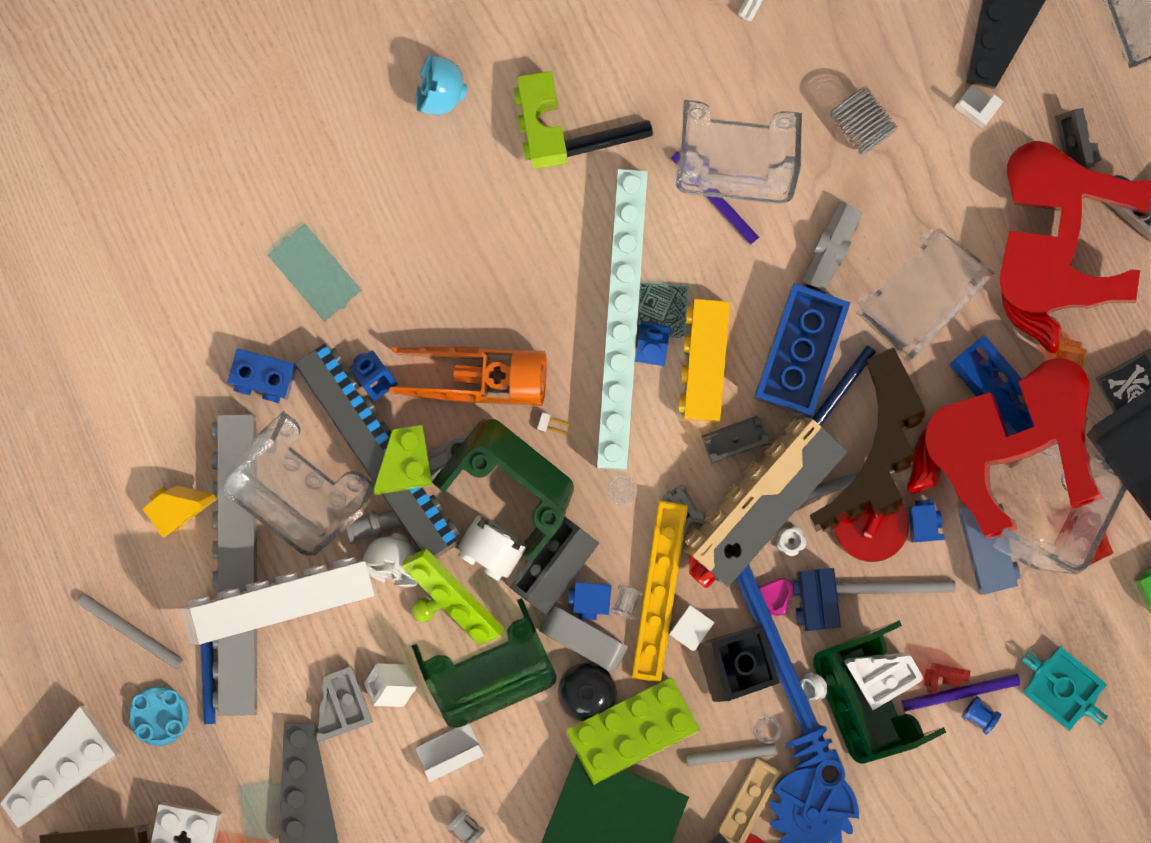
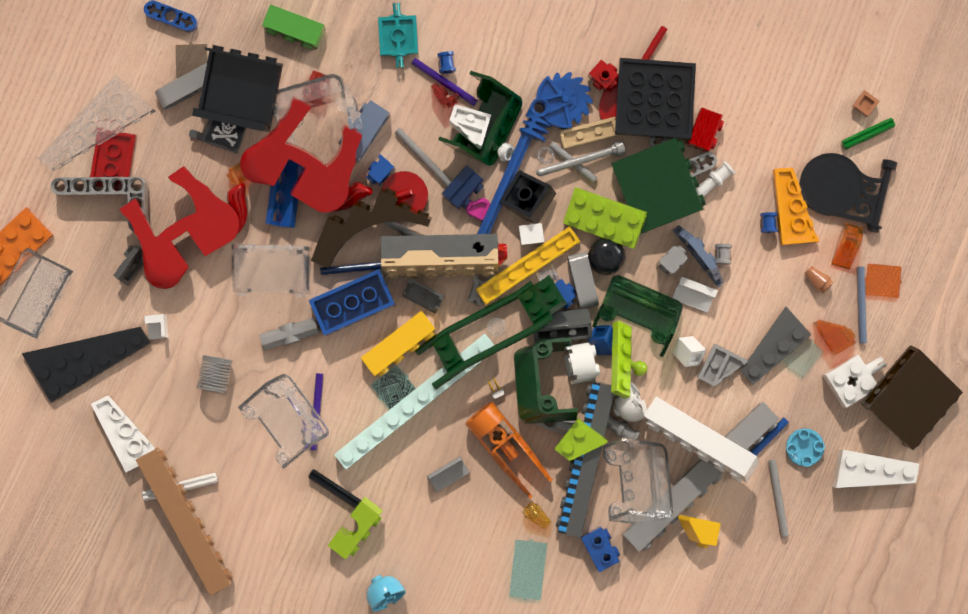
camera: 130 degrees left, 0 degrees up
blue brick [349,350,398,402] -> none
blue brick [635,321,670,366] -> none
white plate [777,527,806,556] -> none
none -> dark green plate [415,275,567,390]
none -> light grey panel [427,456,470,492]
none -> clear yellow cone [522,501,551,529]
none -> light grey piece [536,140,626,176]
none -> blue panel [588,325,613,355]
none -> light grey brick [656,245,687,276]
none -> sand blue wing [673,225,724,287]

